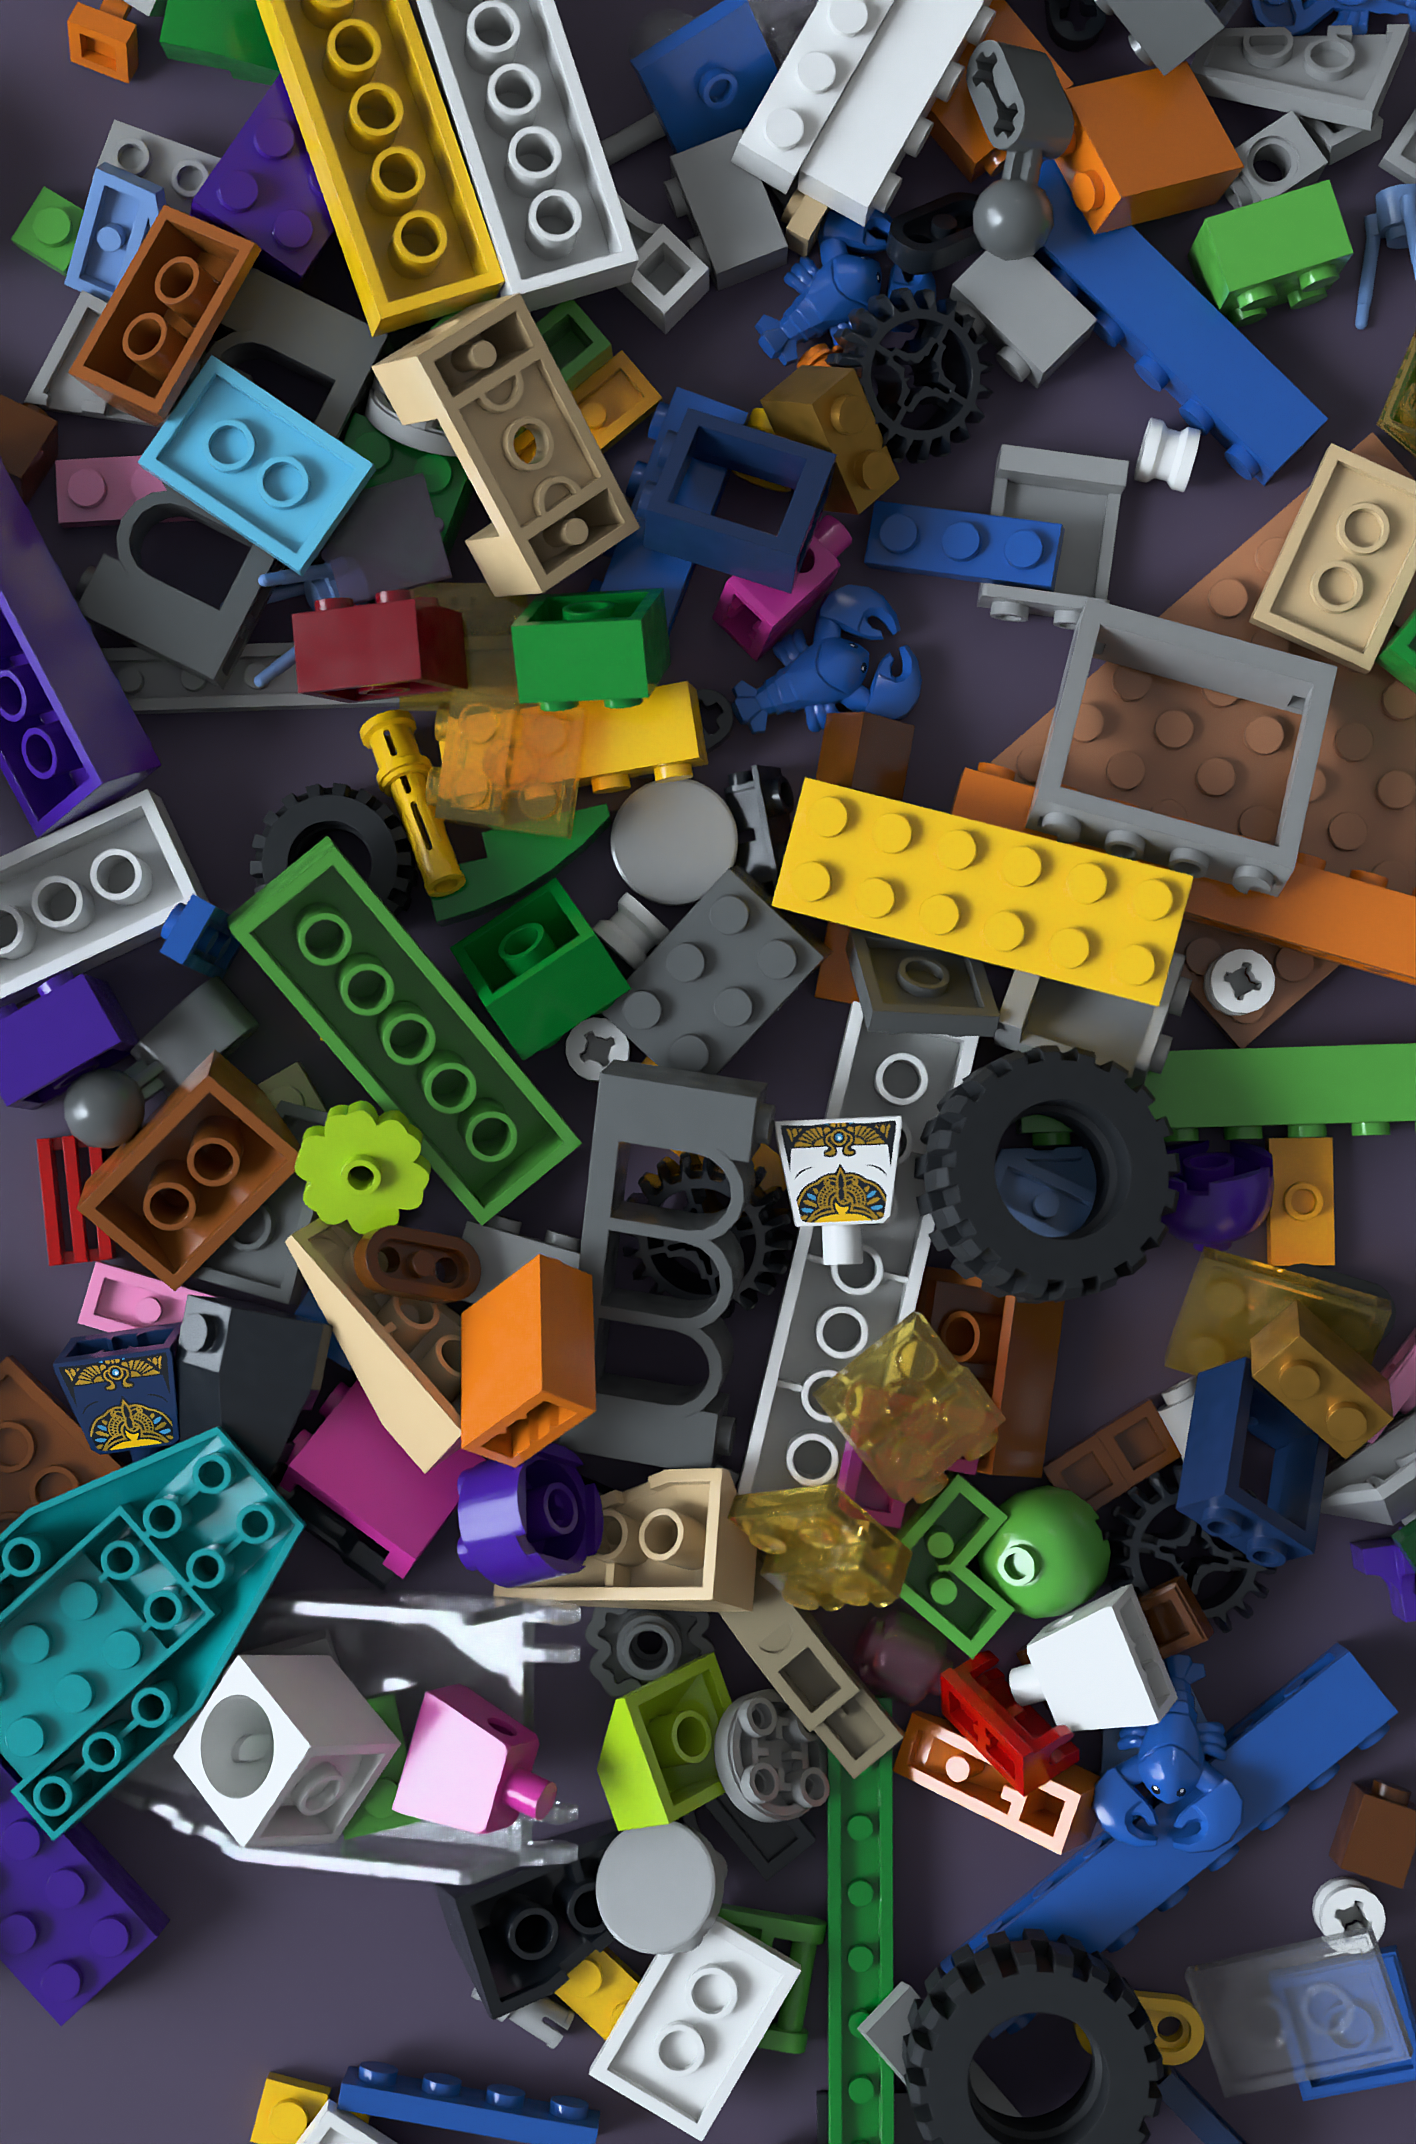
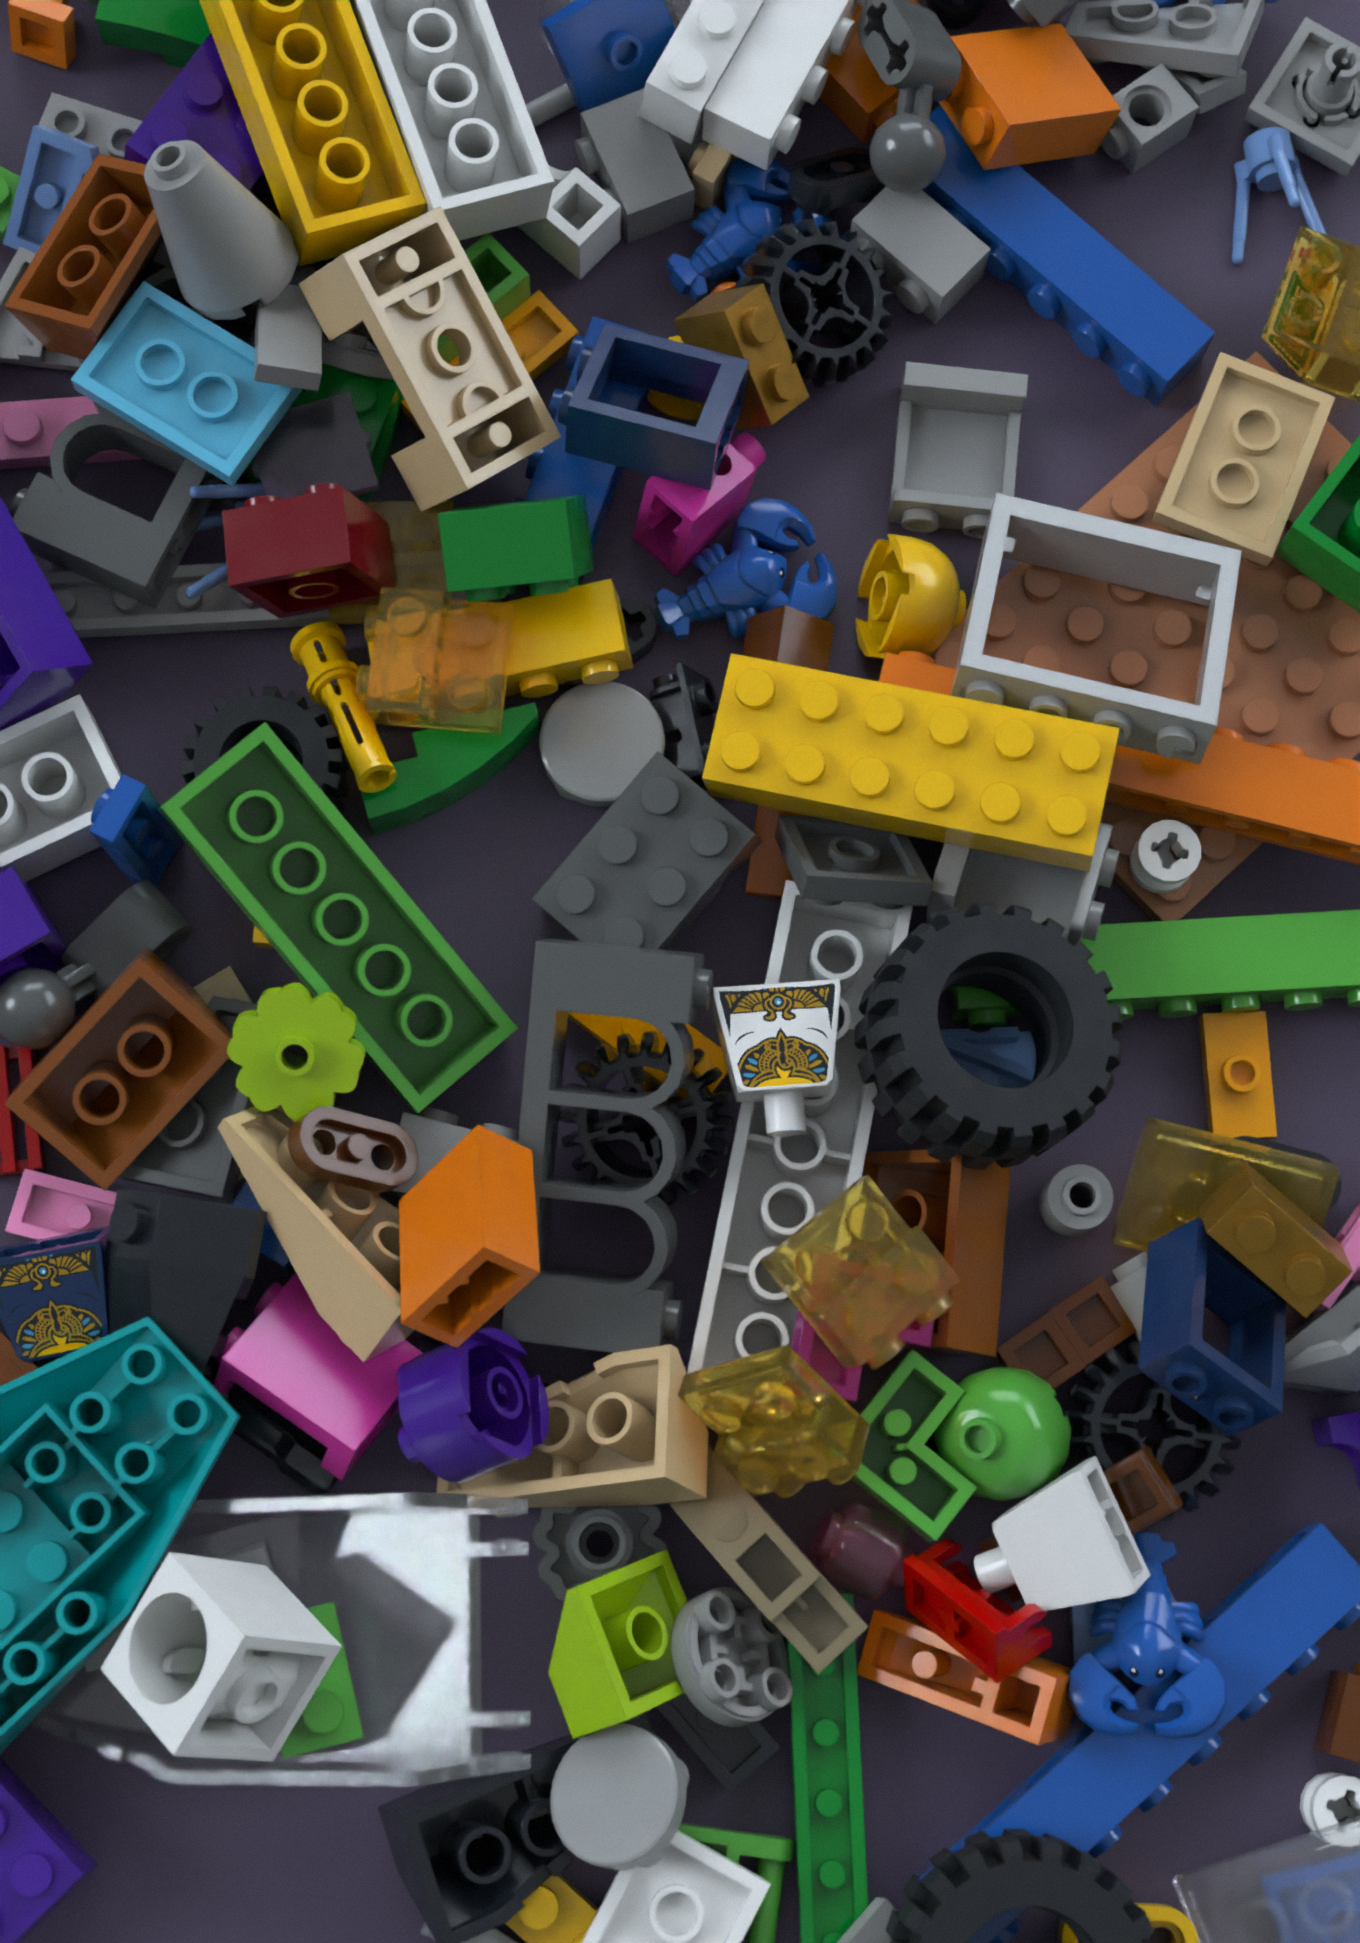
camera: 15 degrees left, 10 degrees down
torso [392,1683,557,1834] -> none
green brick [449,877,631,1061] -> none
white wheel [566,1017,631,1082] -> none
white wheel [592,892,670,970] -> none
blue plate [864,500,1065,592] -> none
white wheel [1134,417,1201,492] -> none
dark purple cylinder [1161,1140,1274,1253] -> none
bright green brick [1187,179,1354,328] -> none
none -> light grey cone [144,140,299,320]
none -> light grey tile [254,284,322,391]
none -> yellow cylinder [855,534,966,659]
none -> light grey brick [1039,1164,1113,1237]

